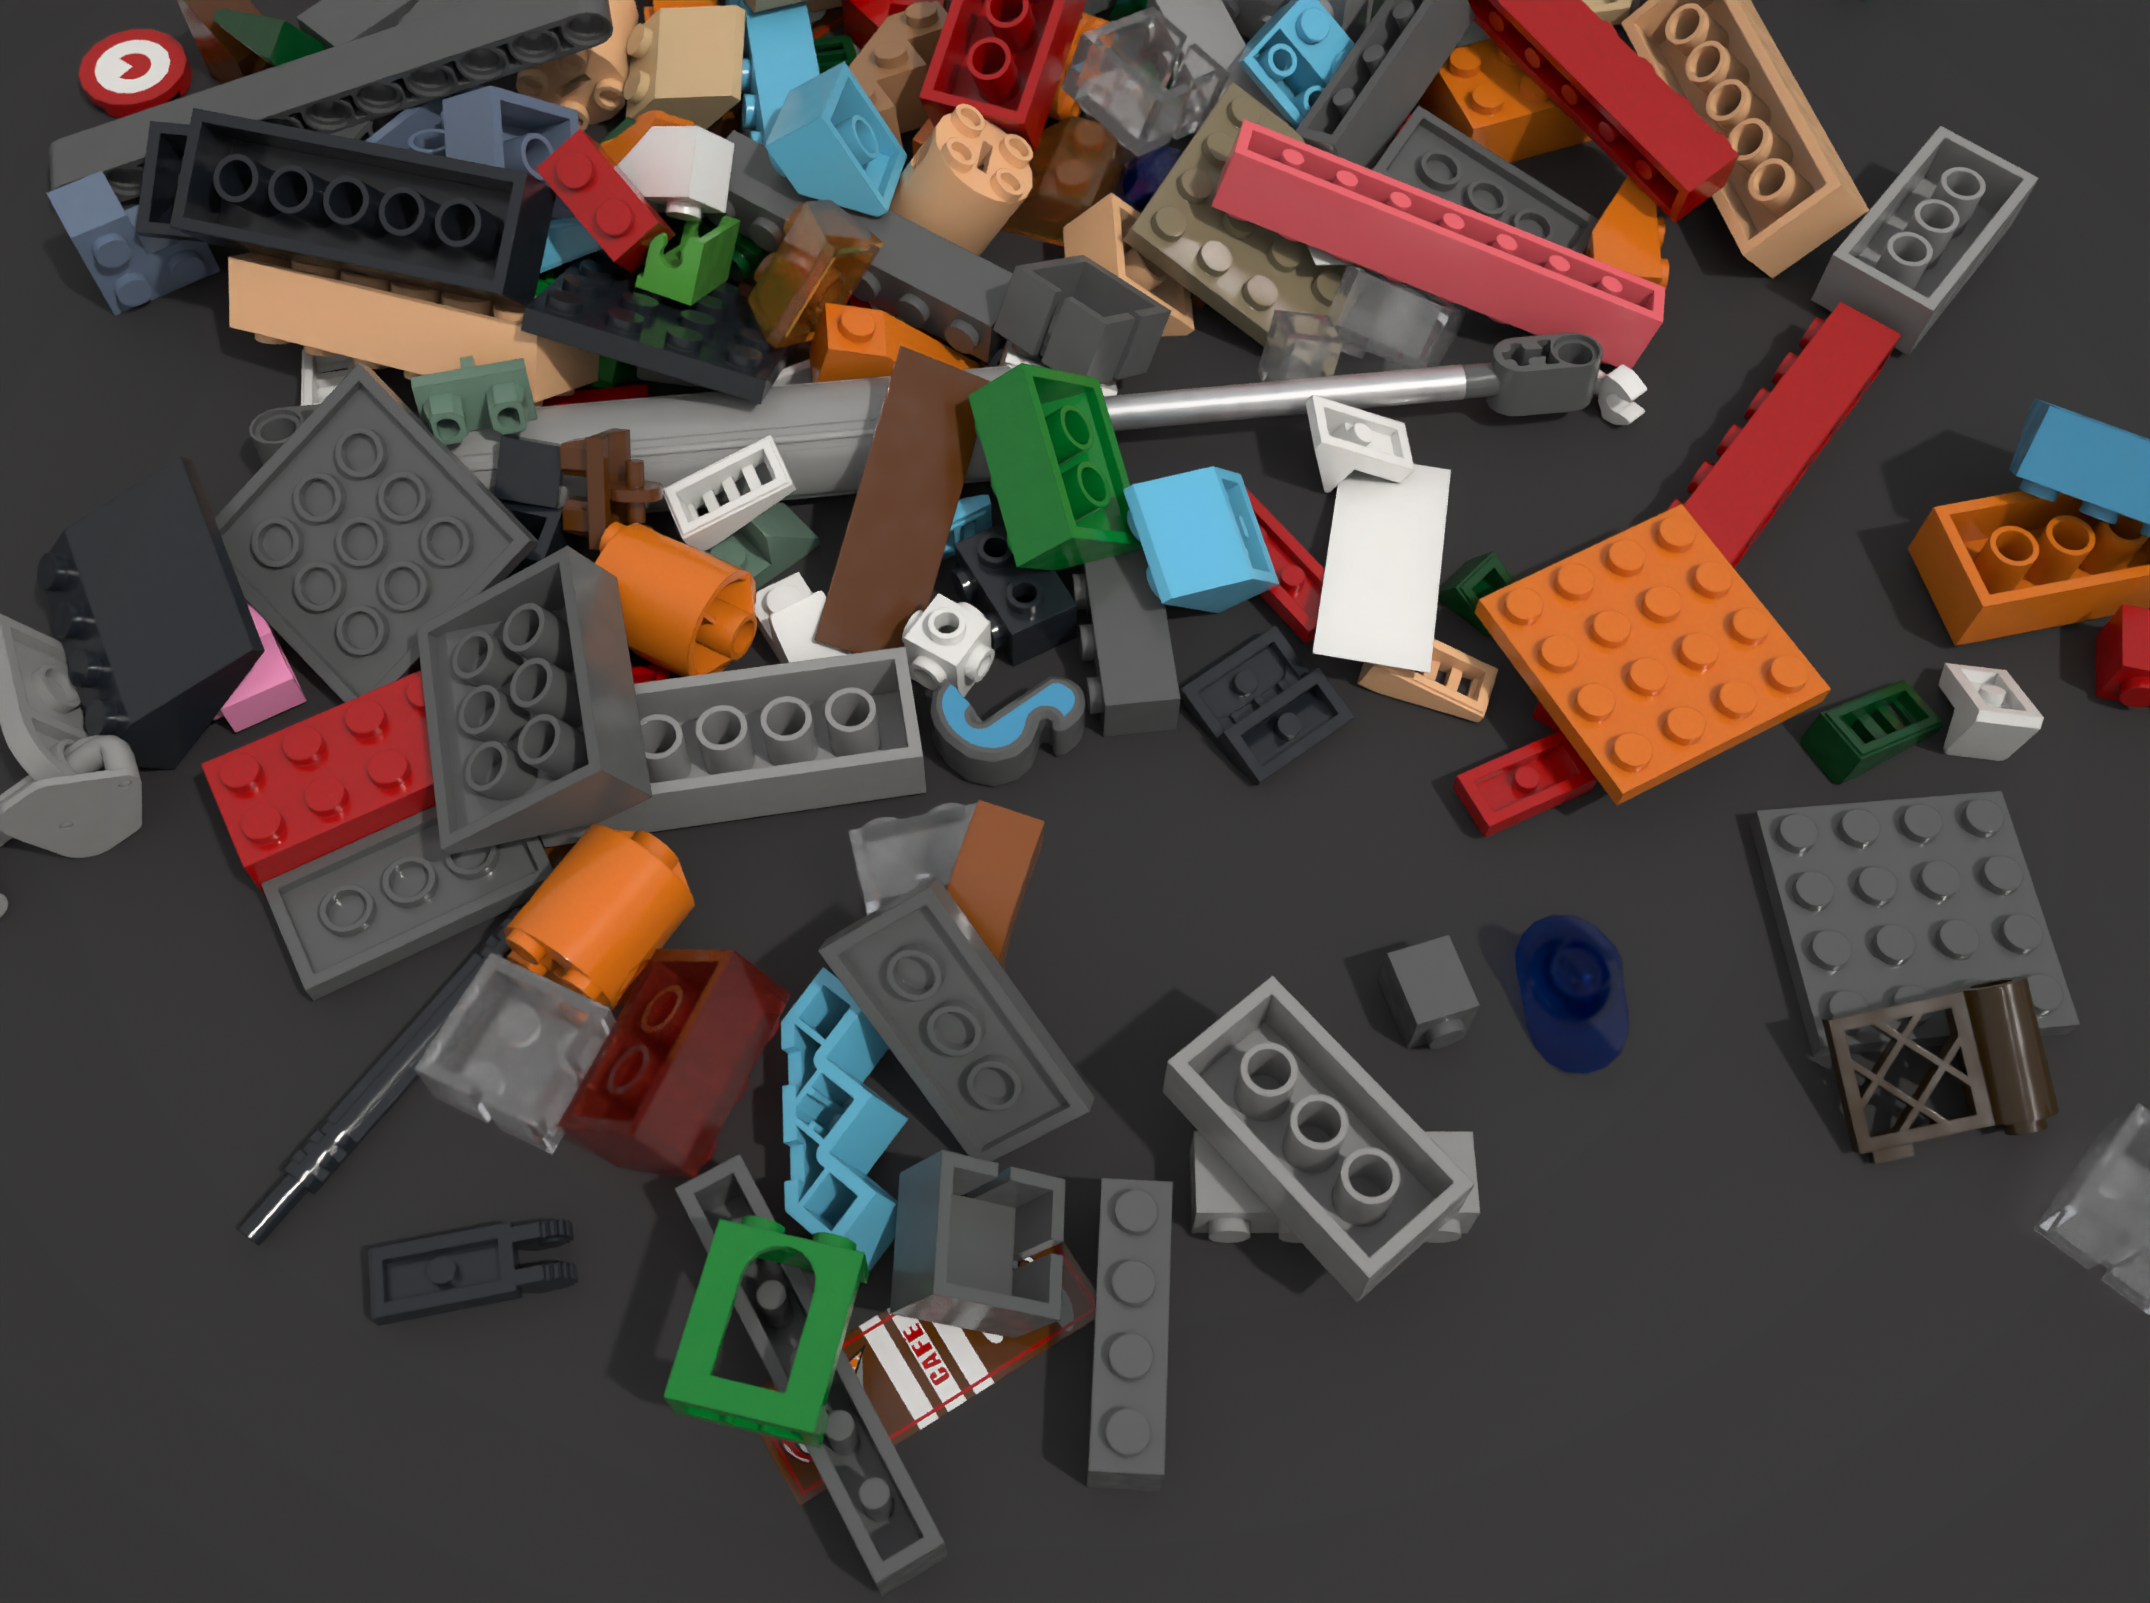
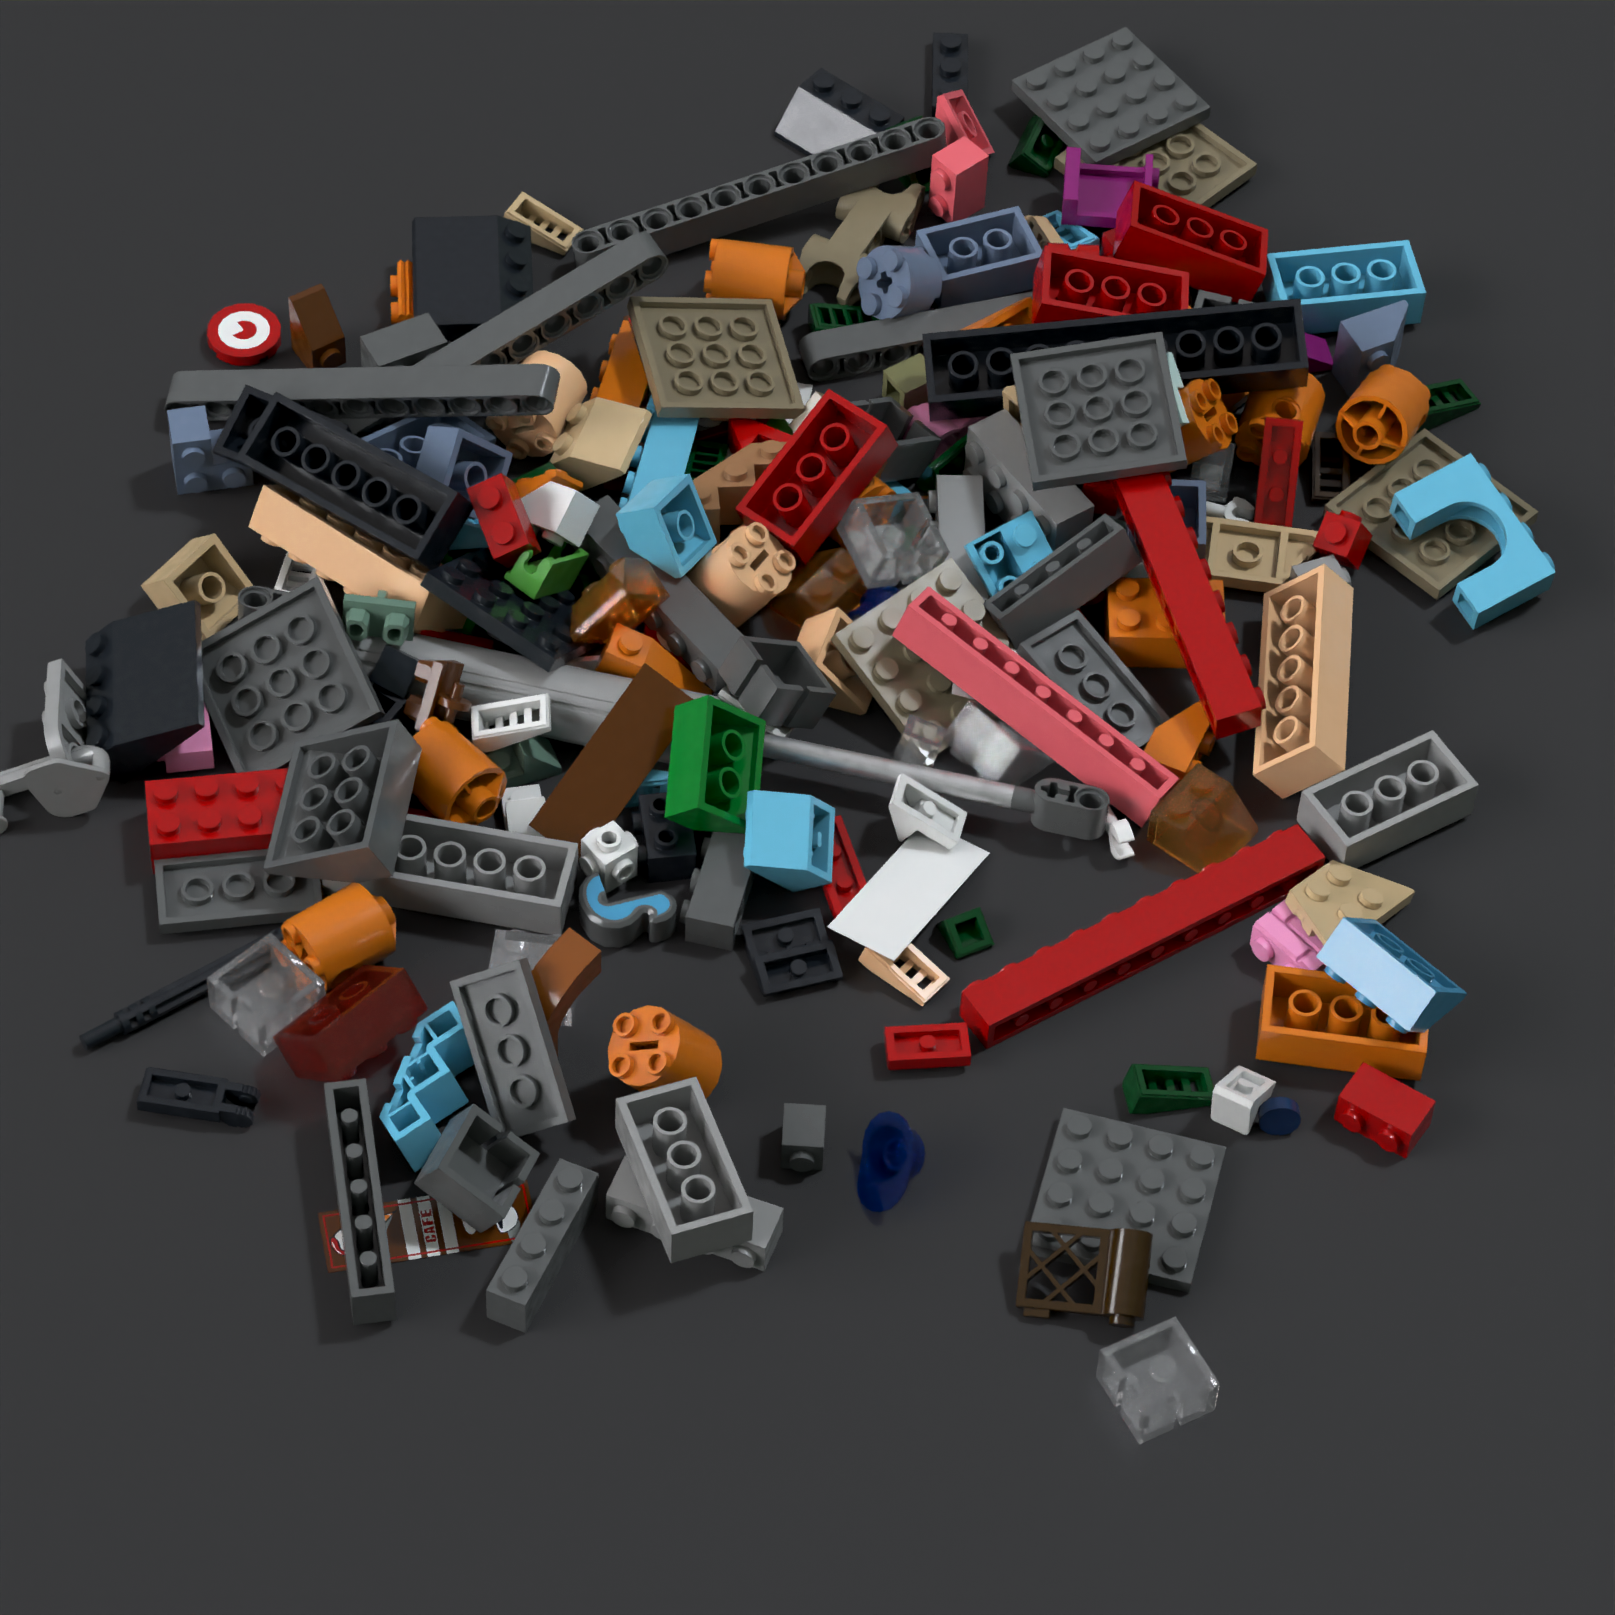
camera: 20 degrees right, 10 degrees down
dark green slope [213,8,327,67] -> none
green panel [663,1216,869,1449] -> none
orange plate [1475,504,1831,806] -> none
none -> tan slope [141,533,253,641]
none -> orange cylinder [608,1005,722,1098]
none -> clear orange slope [1147,763,1258,873]
none -> bright pink brick [1250,899,1326,972]
none -> dark blue tile [1258,1097,1301,1135]
none -> tan wing [1285,860,1415,945]

